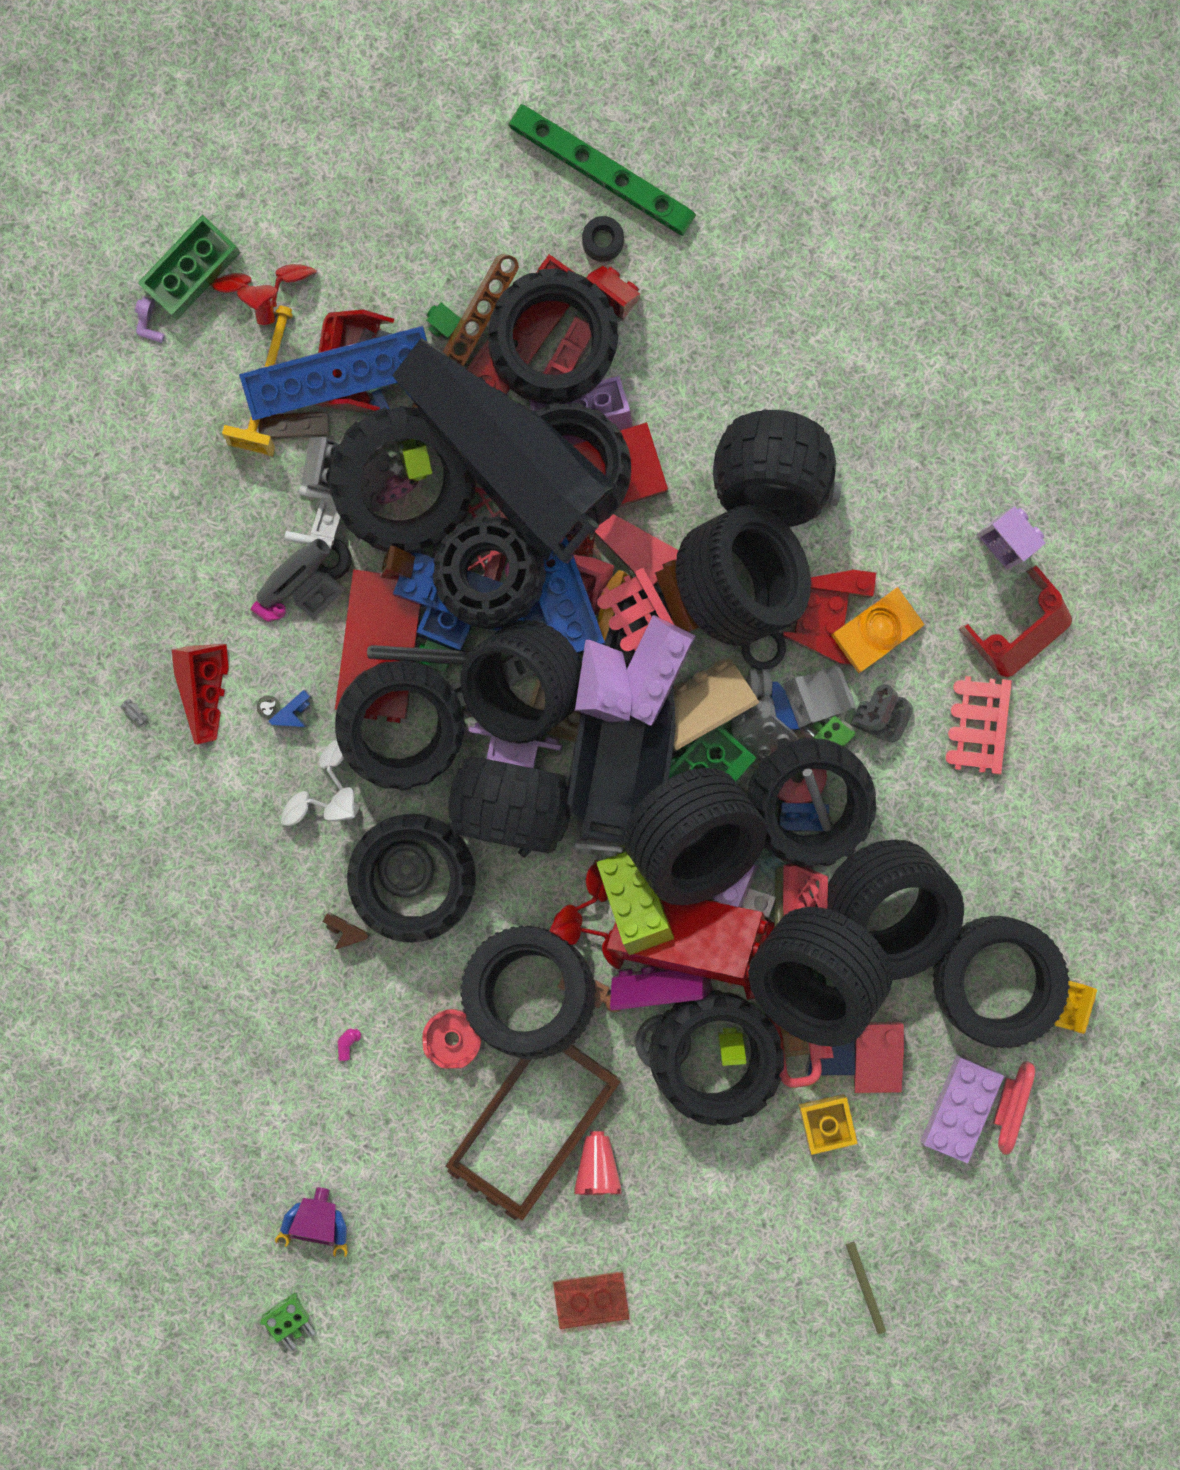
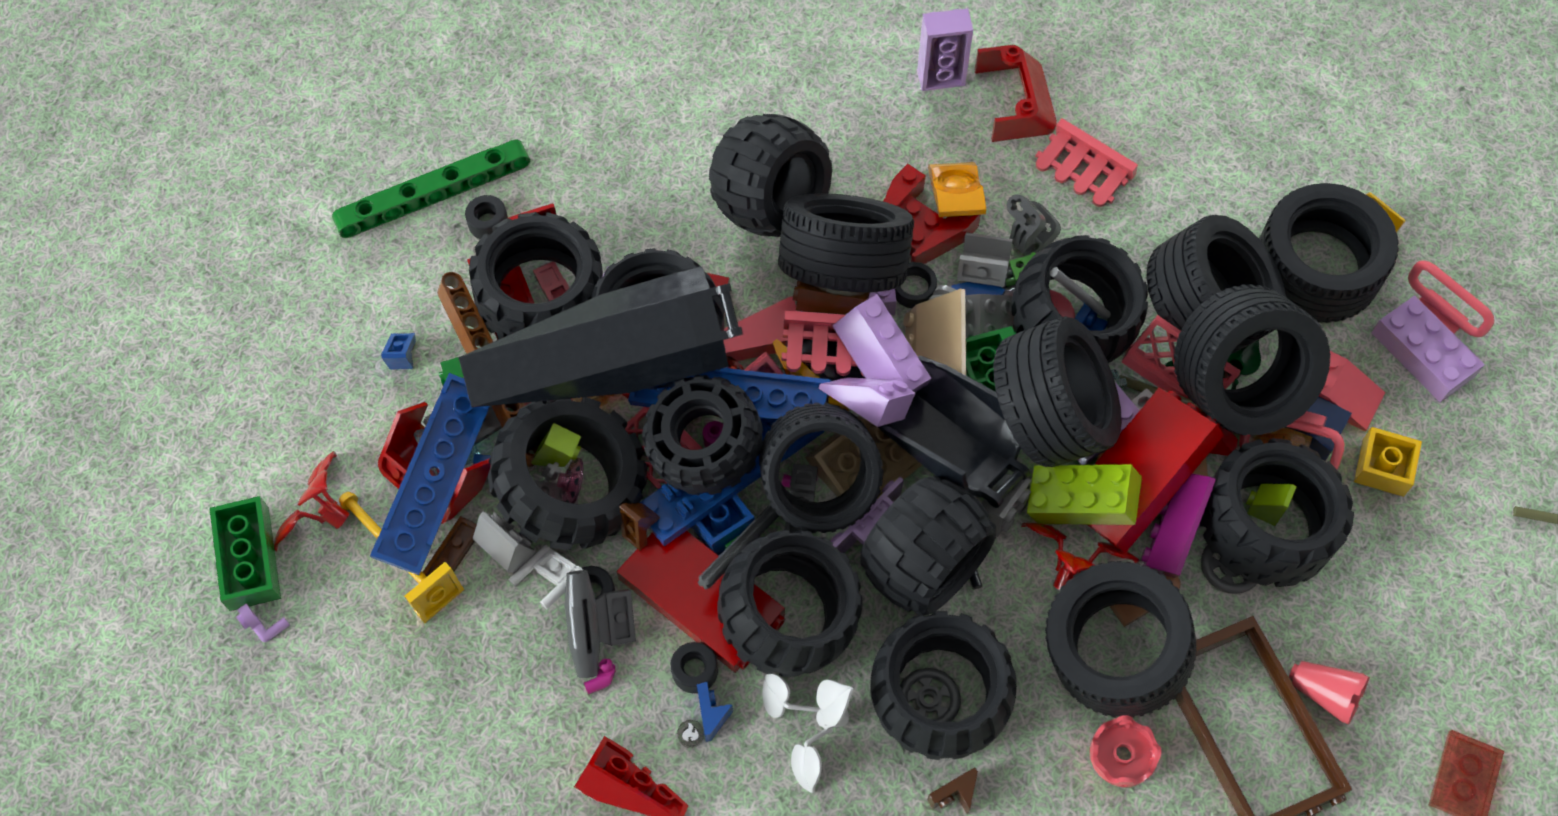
camera: 60 degrees left, 25 degrees down
none -> blue slope [381,333,416,370]
none -> black tyre [670,642,718,694]

